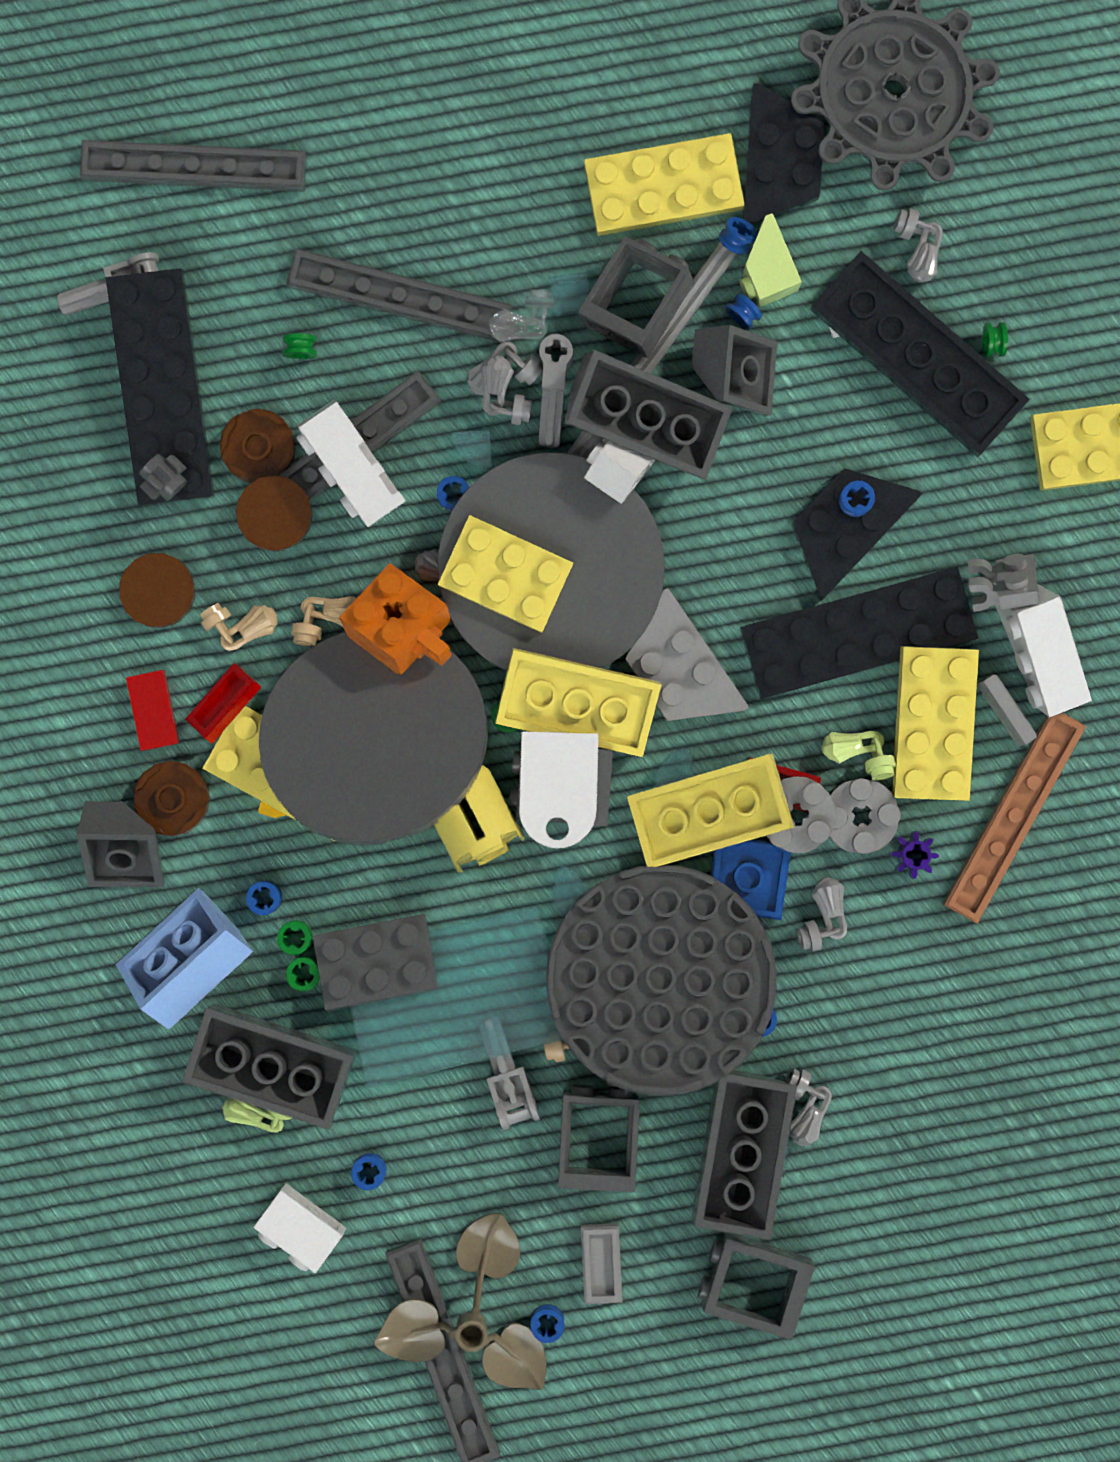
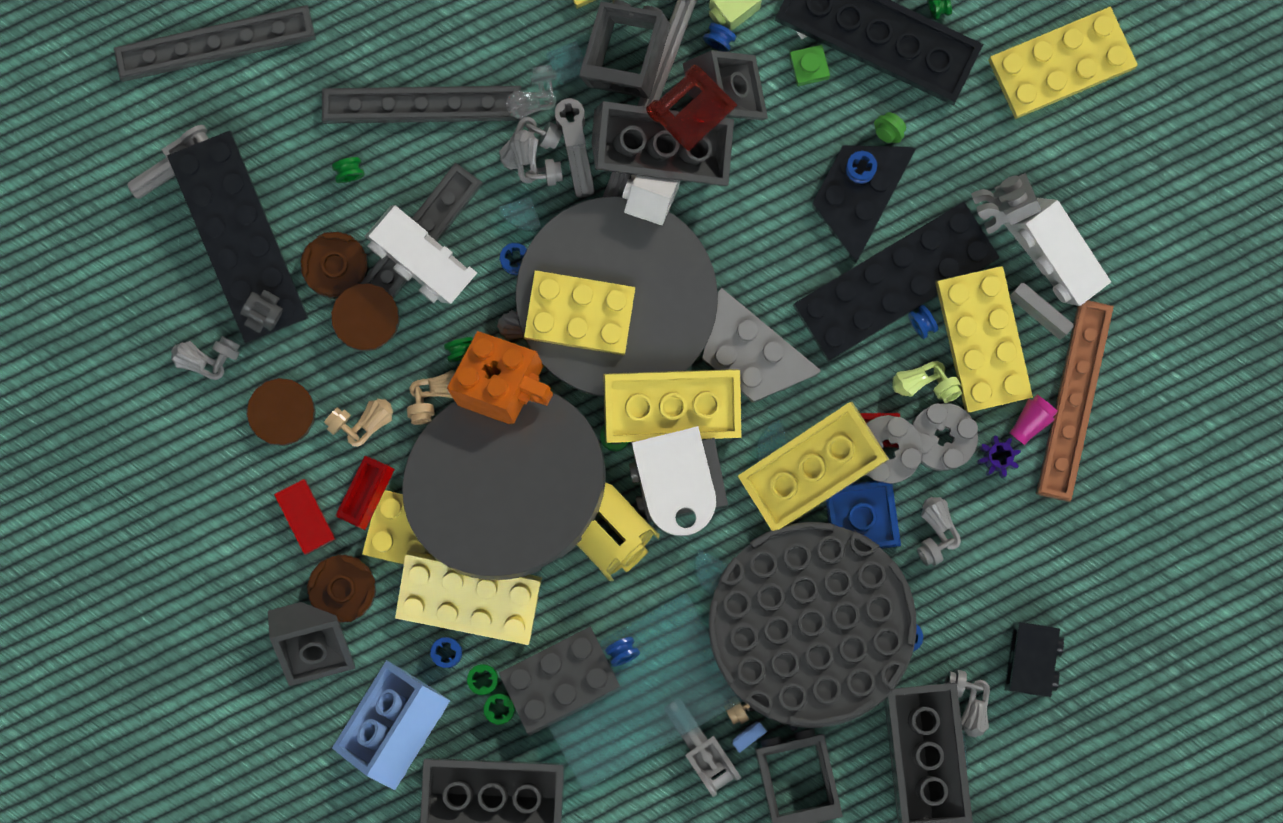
camera: 15 degrees left, 5 degrees down
none -> light grey piece [171,336,240,380]
none -> light yellow plate [395,550,542,645]
none -> green bush [444,337,473,362]
none -> blue bush [605,637,640,667]
none -> clear red plate [646,65,737,152]
none -> medium blue tile [731,721,767,753]
none -> bright green plate [789,45,830,87]
none -> bright green plate [874,112,906,143]
none -> blue bush [908,305,939,339]
none -> black brick [1004,622,1064,697]
none -> dark pink cone [1009,394,1058,445]

